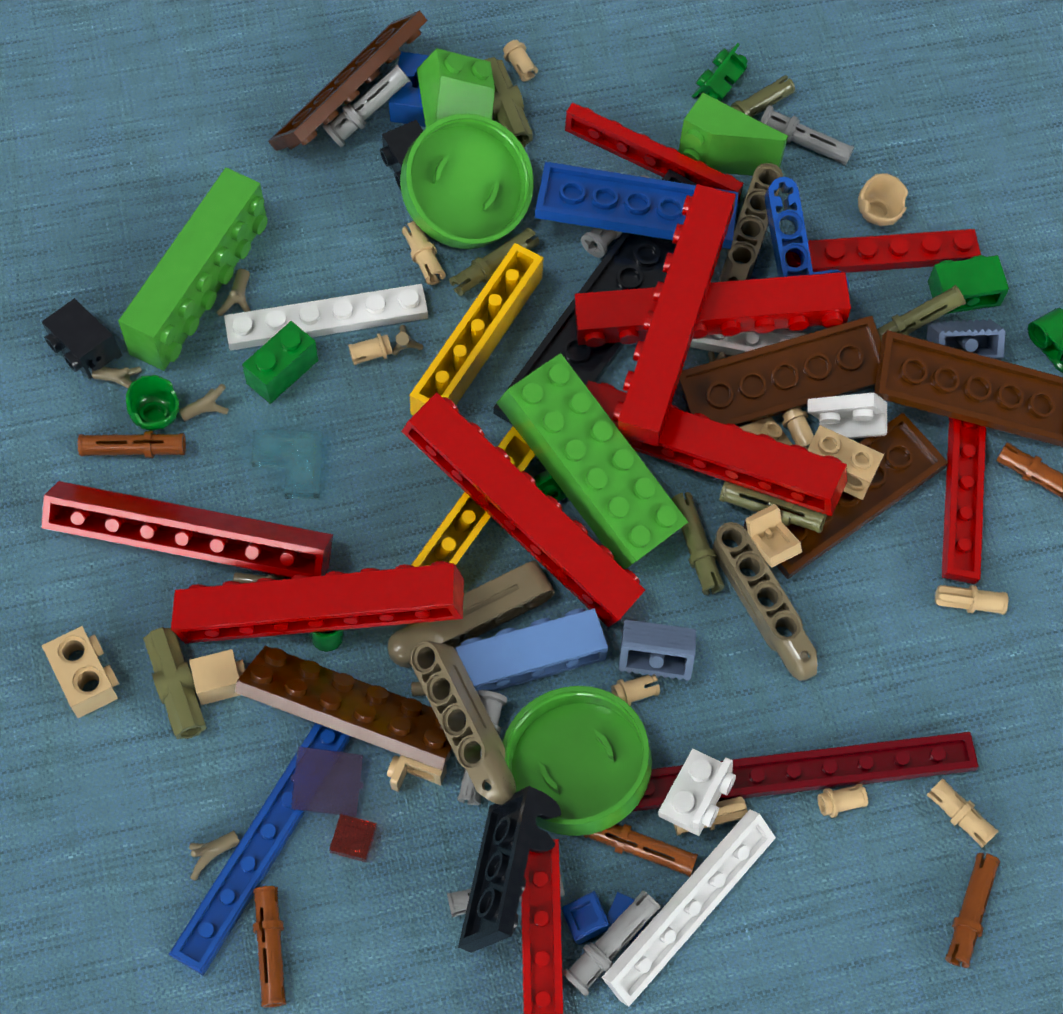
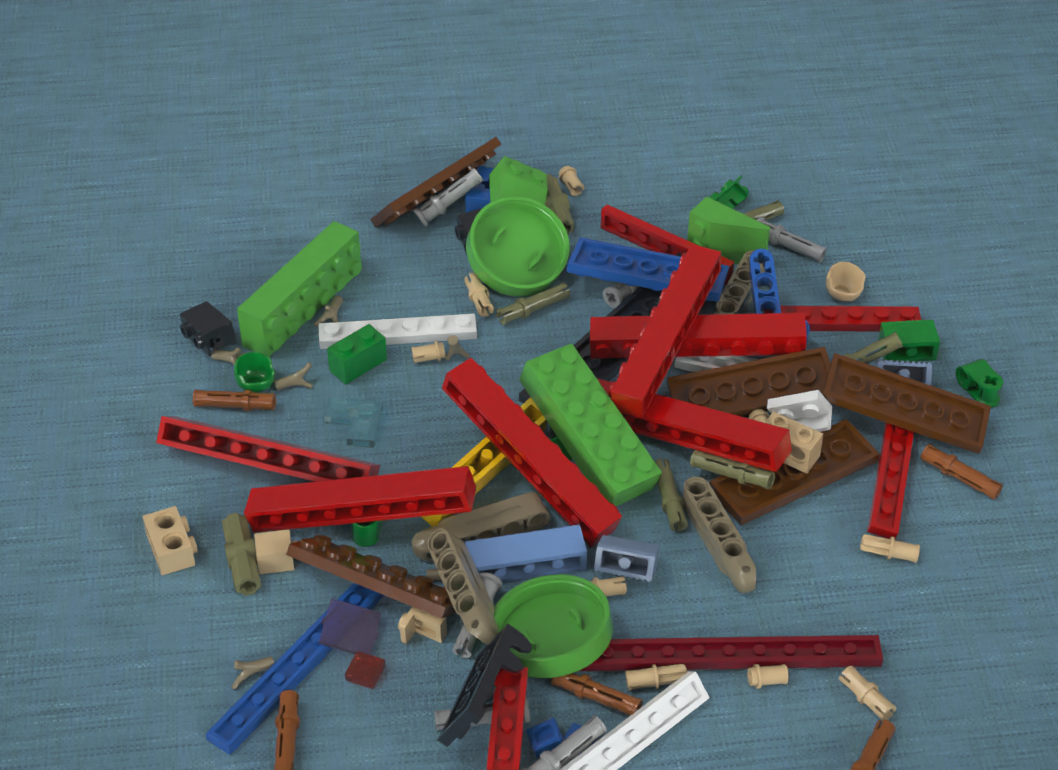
camera: 10 degrees right, 20 degrees down
yellow brick [409,243,544,415] -> none
white bracket [658,748,736,836] -> none
tan bracket [746,504,802,568] -> none

